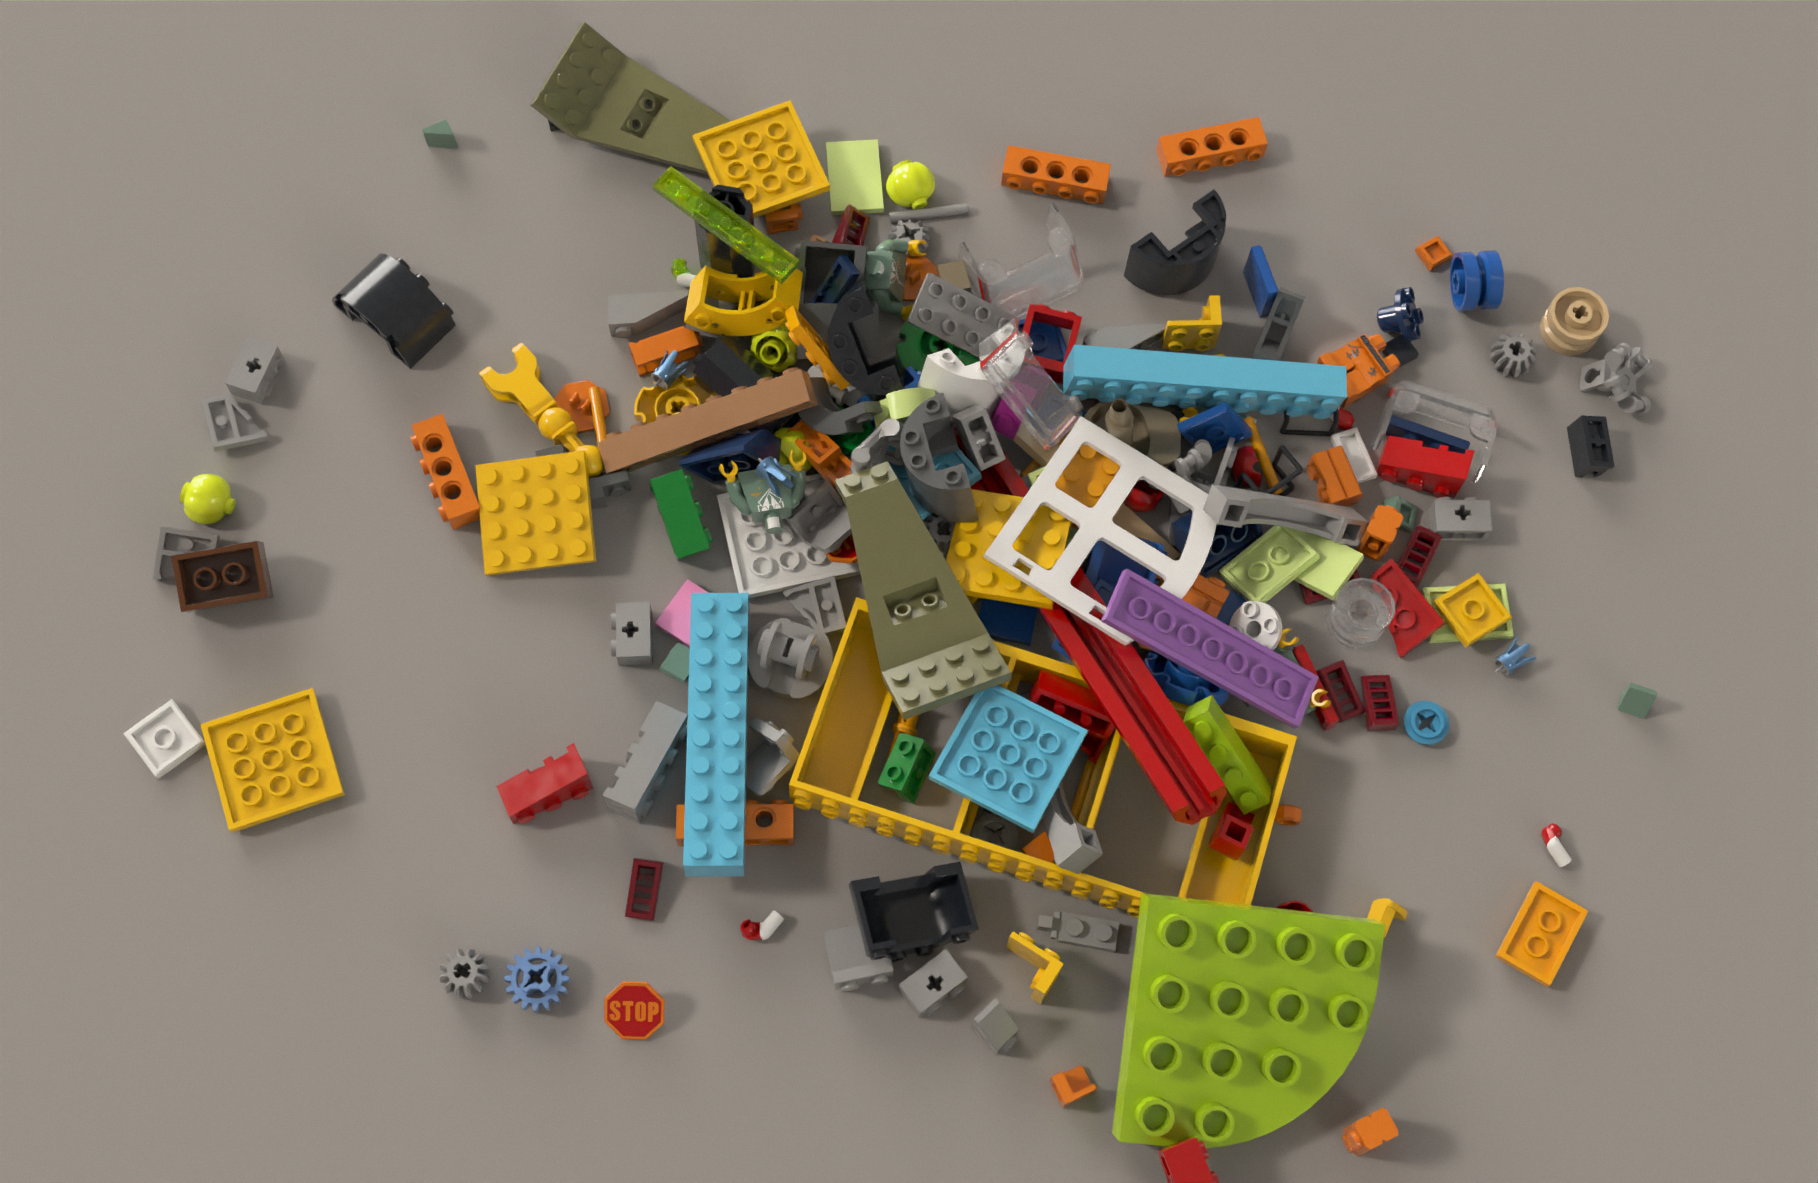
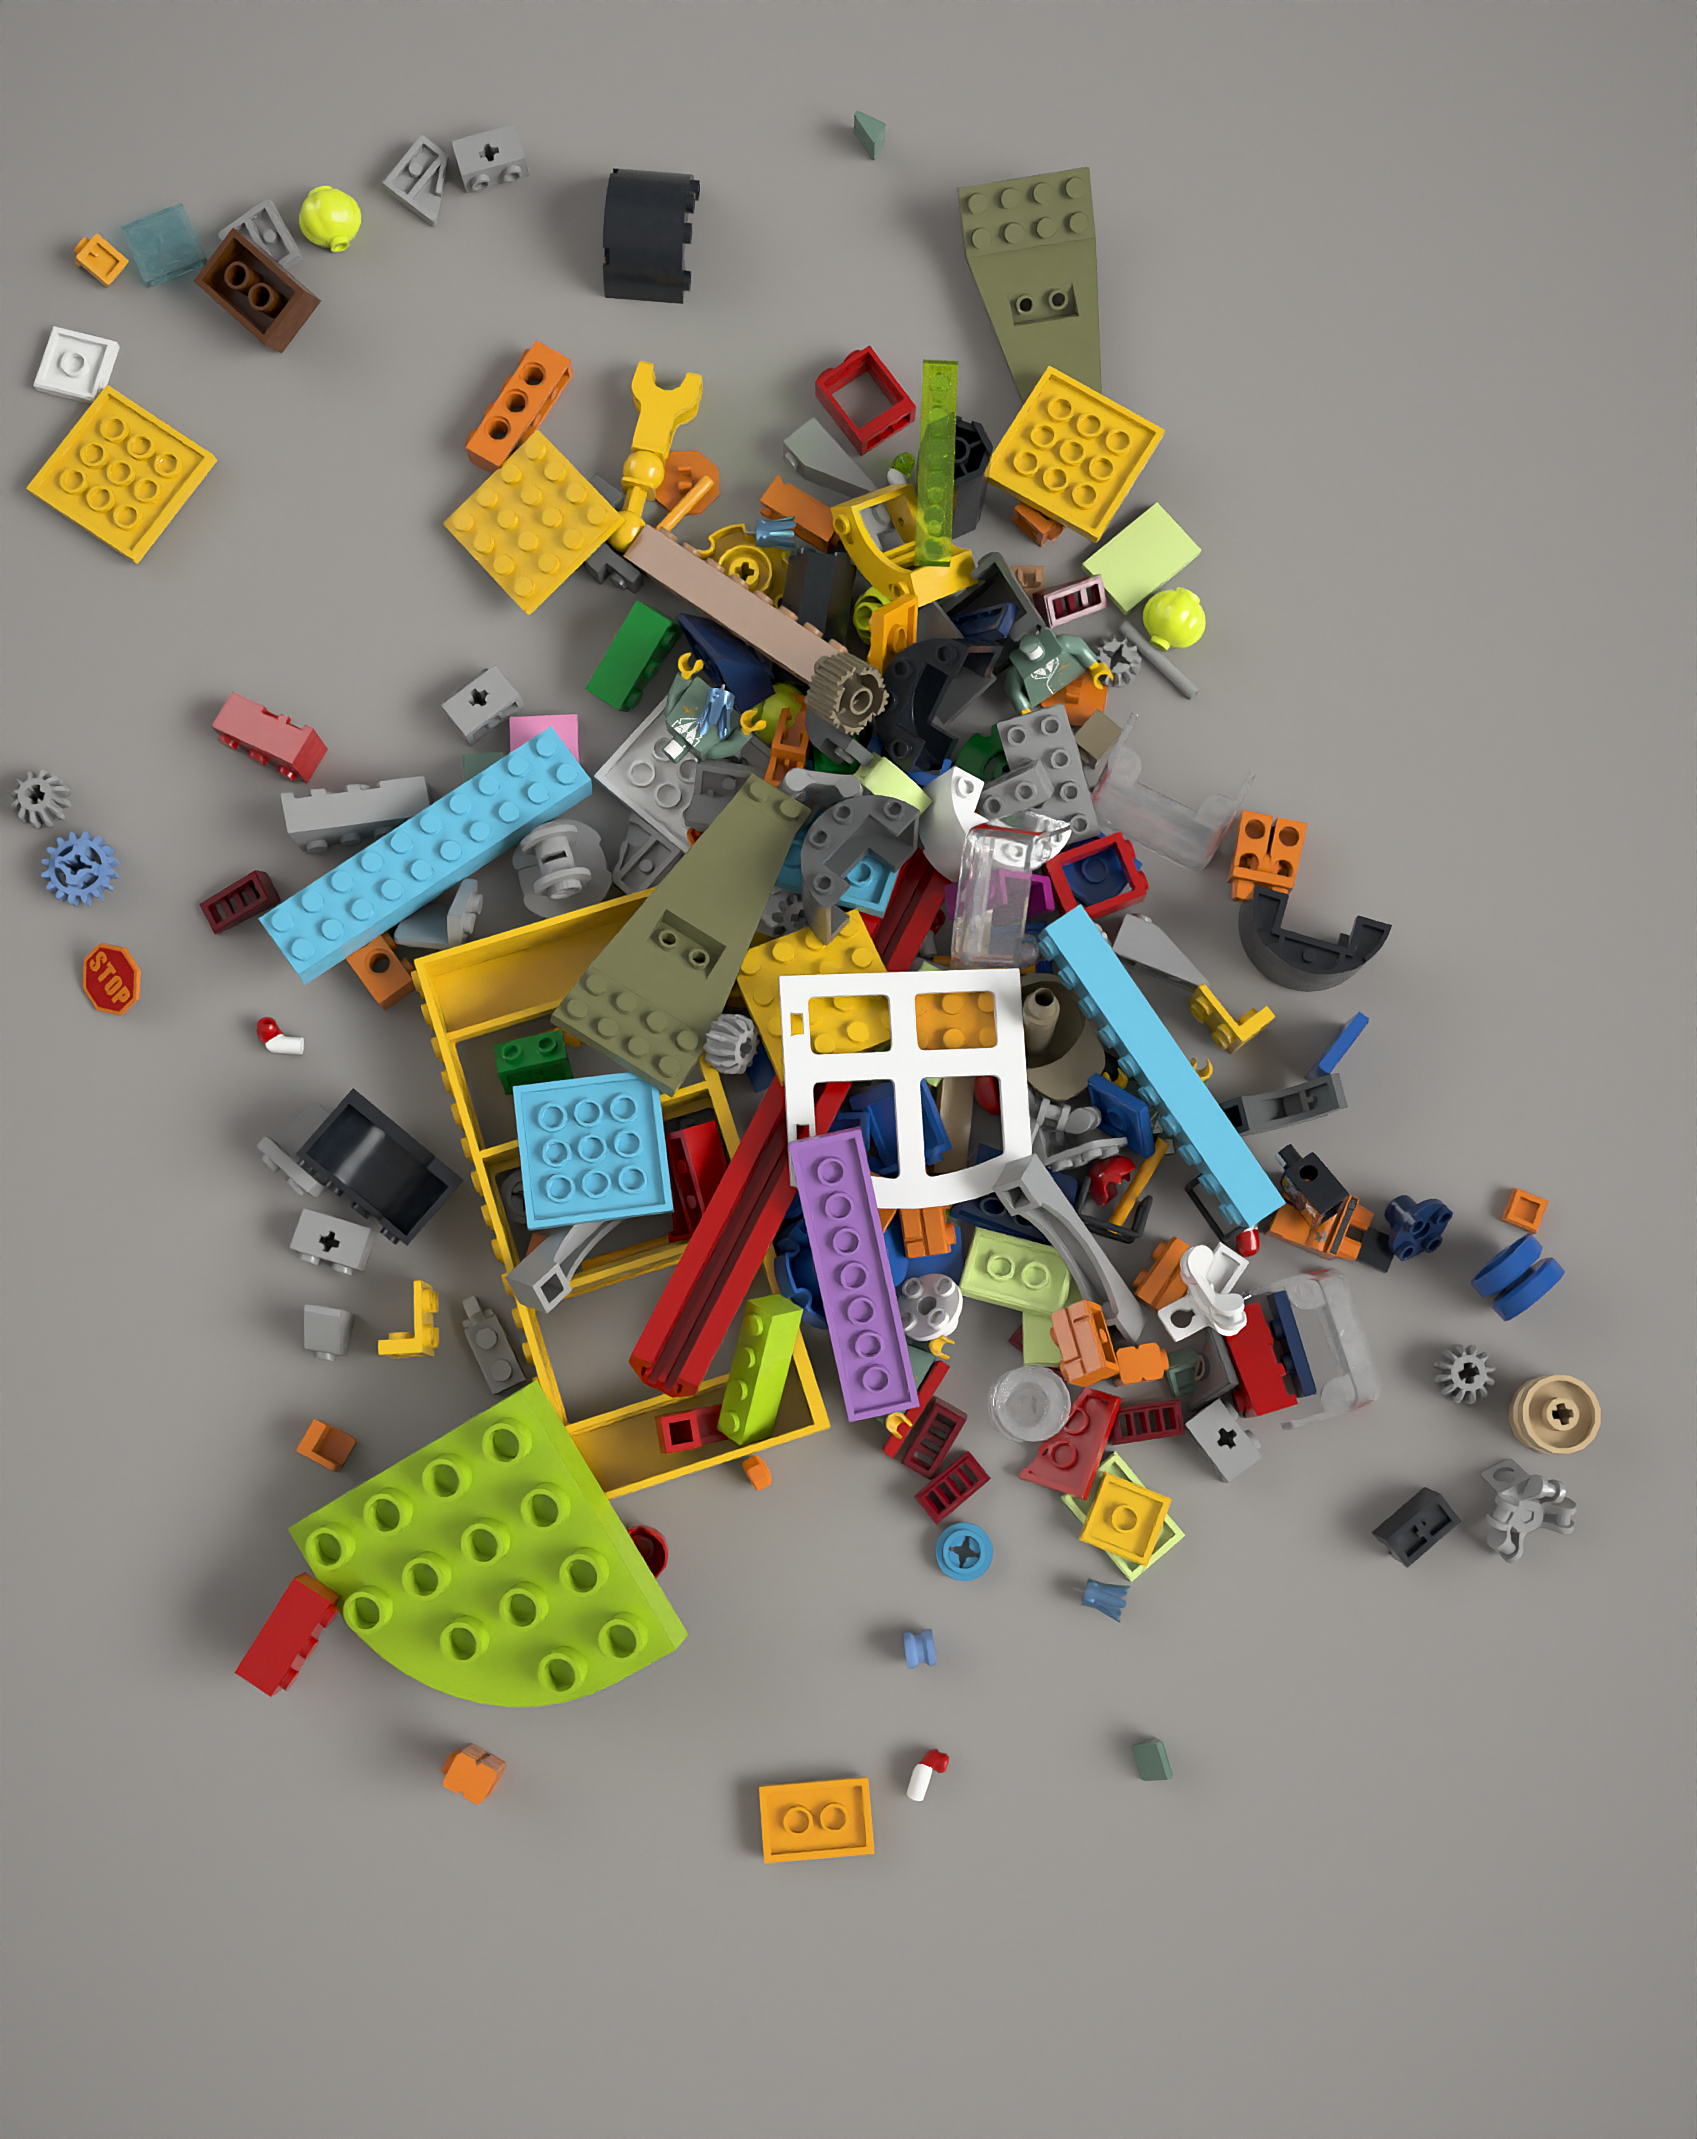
camera: 55 degrees right, 10 degrees up
light grey brick [951,405,1006,471] -> none
orange brick [1001,145,1111,204] -> none
orange brick [1156,117,1268,177] -> none
yellow tile [1367,898,1408,937] -> none
none -> light orange bracket [73,233,129,288]
none -> clear light blue tile [121,203,208,288]
none -> light grey gear [703,1014,760,1074]
none -> dark tan brick [804,652,889,735]
none -> red window [815,345,916,457]
none -> medium blue wheel [903,1629,937,1669]
none -> light grey brick [976,758,1054,823]
none -> orange brick [1050,1300,1120,1387]
none -> white piece [1157,1245,1247,1342]
none -> dark grey tile [1186,1326,1240,1412]
none -> orange hips [1227,810,1308,903]
none -> black torso [1274,1144,1350,1230]

